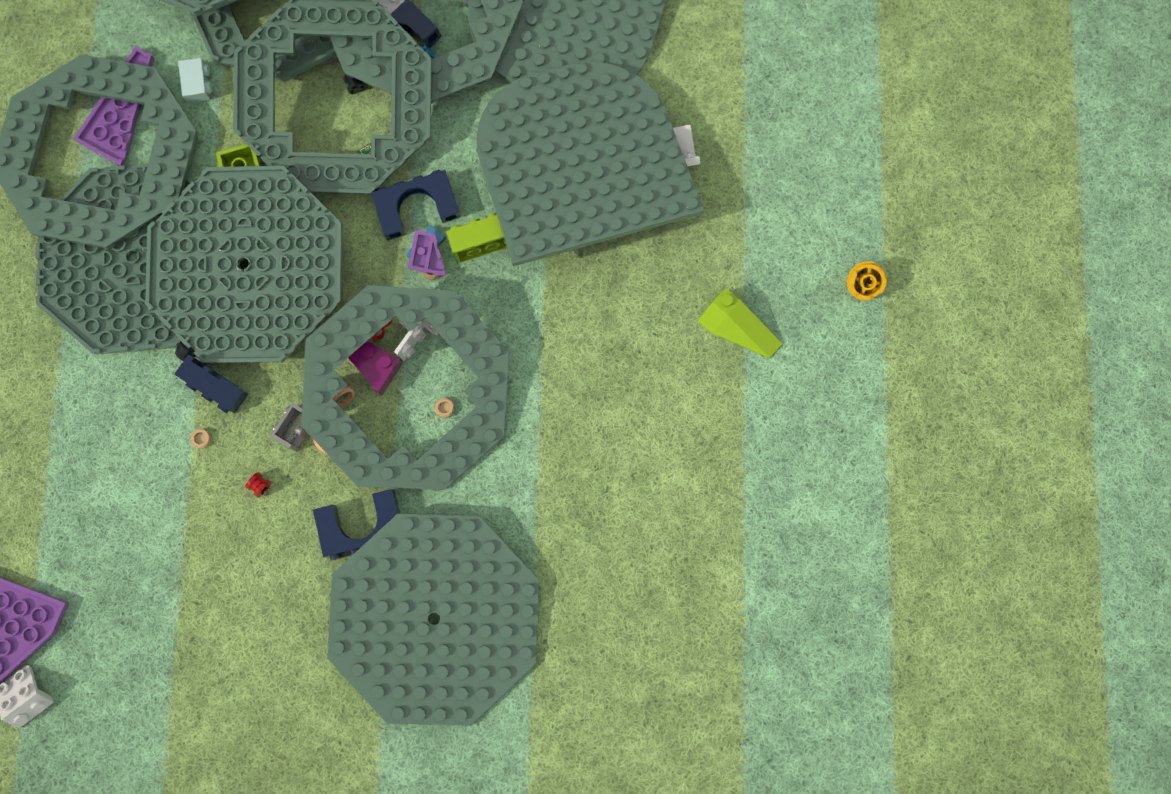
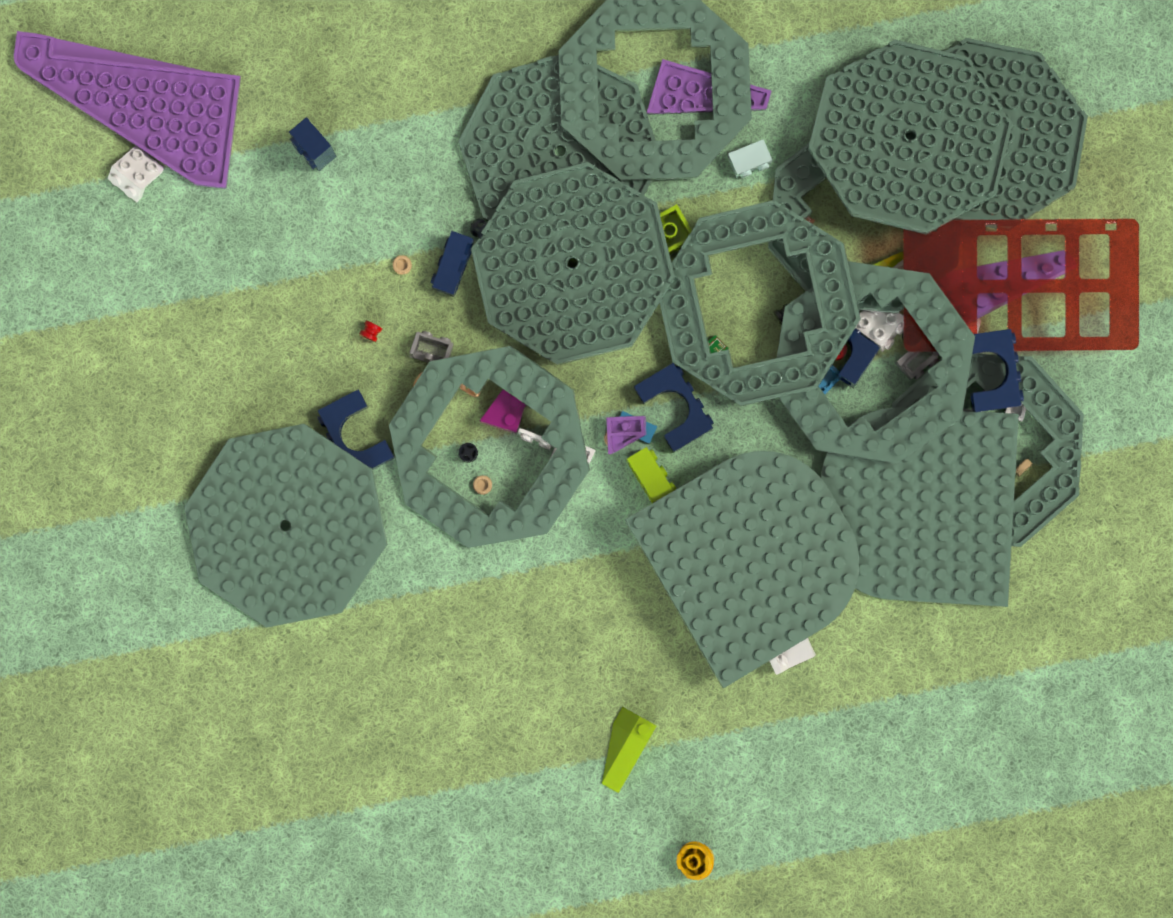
camera: 75 degrees right, 5 degrees up
none -> dark blue brick [289,117,337,171]
none -> black wheel [459,443,478,463]

